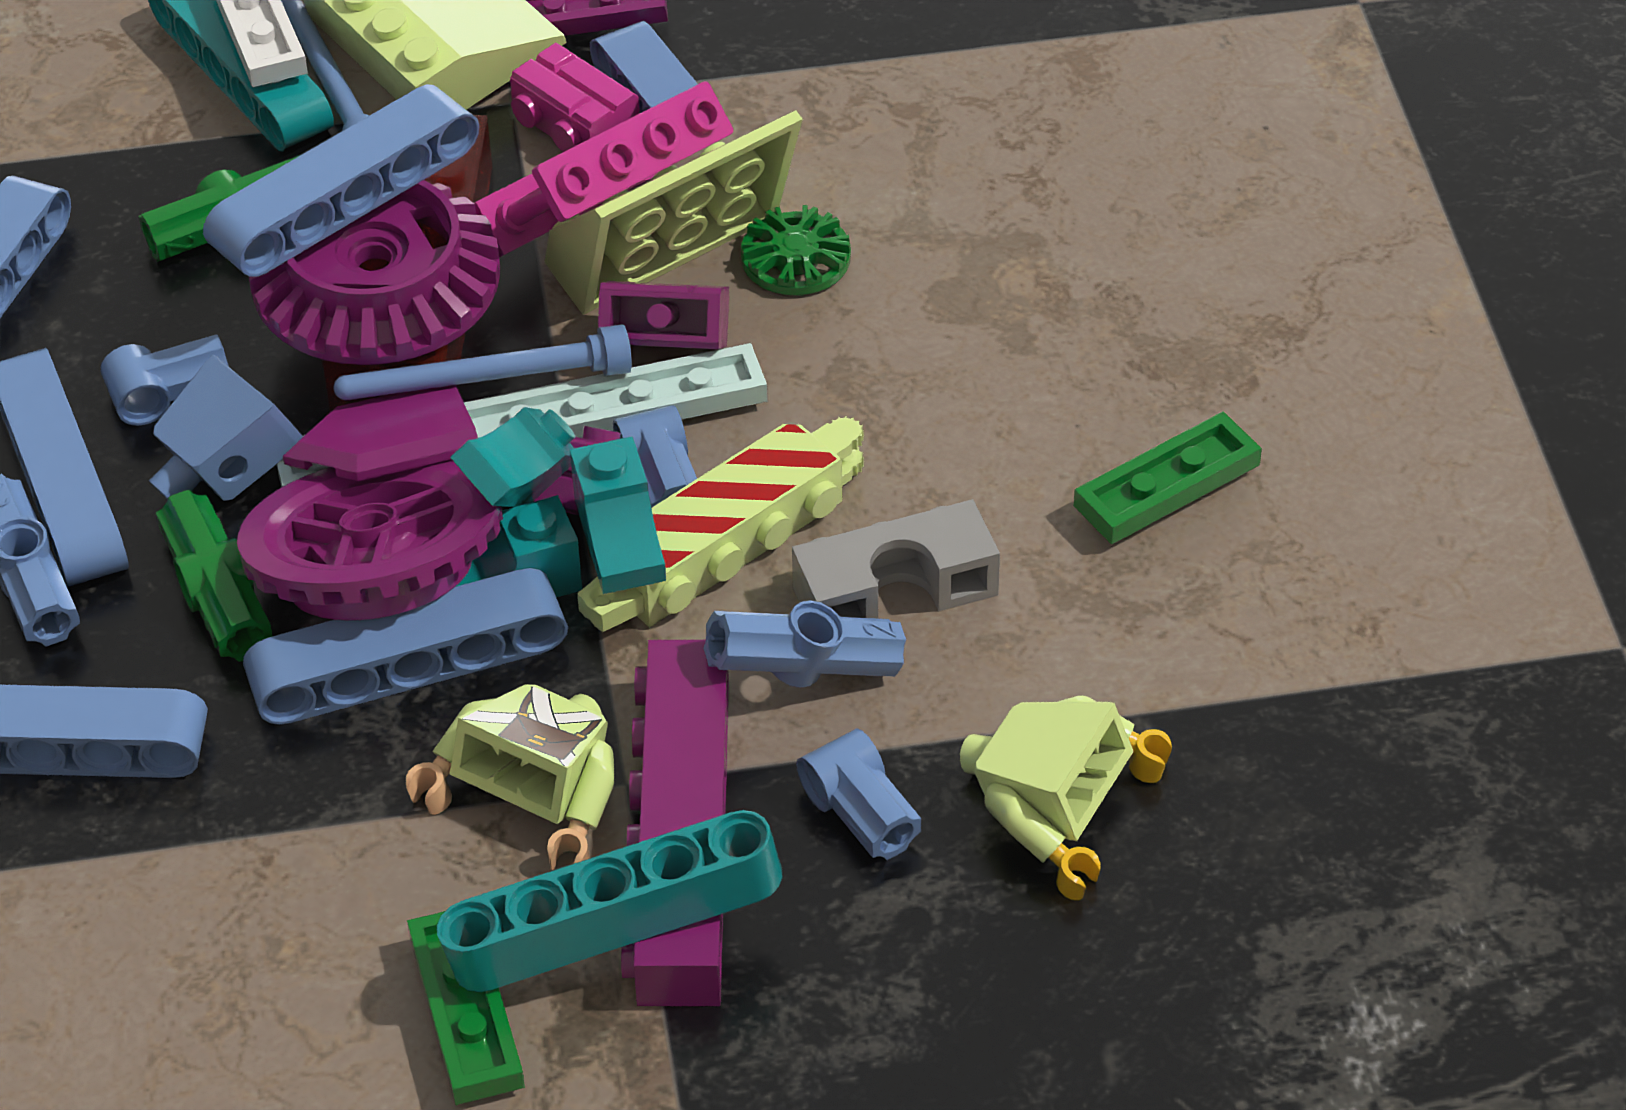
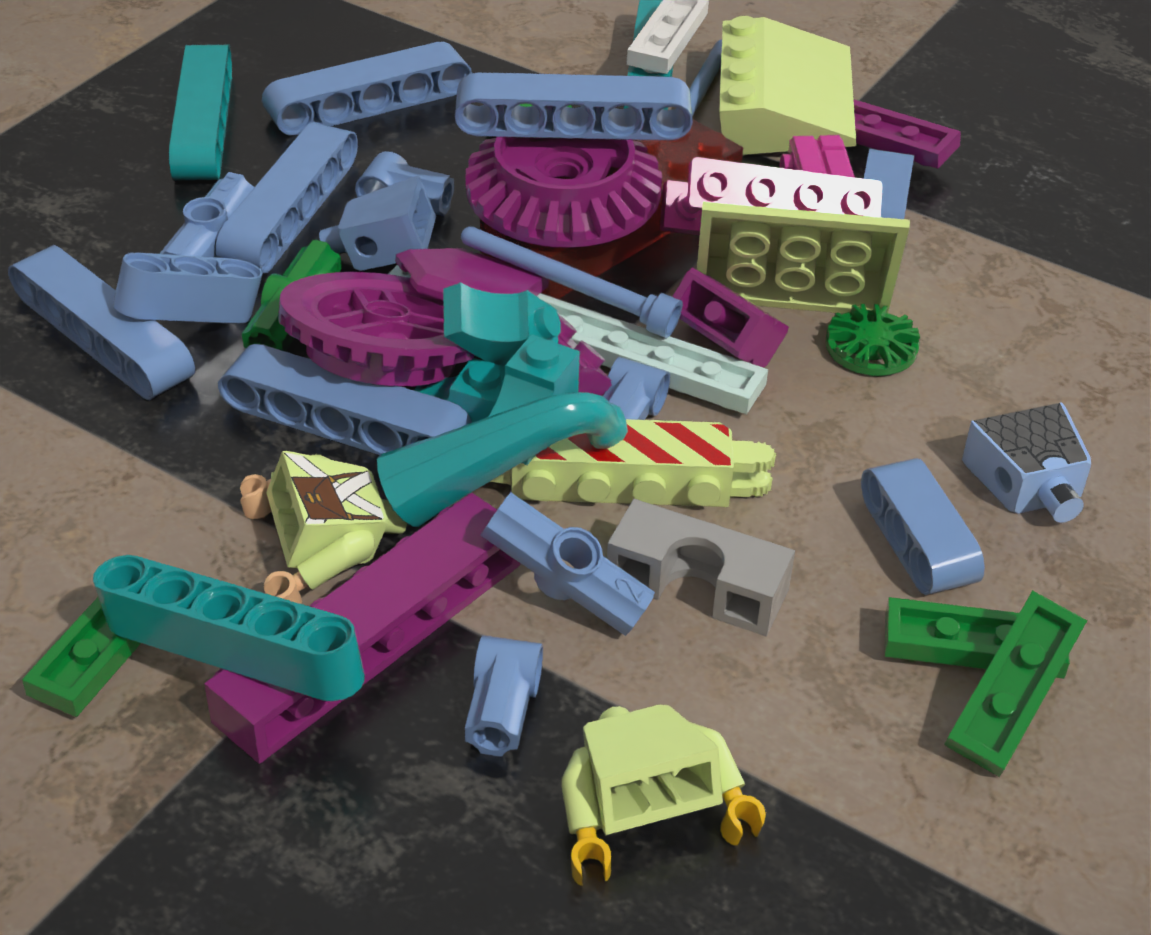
camera: 40 degrees right, 5 degrees down
none -> medium blue beam [113,253,263,323]
none -> teal animal [377,392,628,527]
none -> medium blue beam [861,458,985,595]
none -> green plate [944,590,1088,777]
none -> torso [962,402,1091,523]

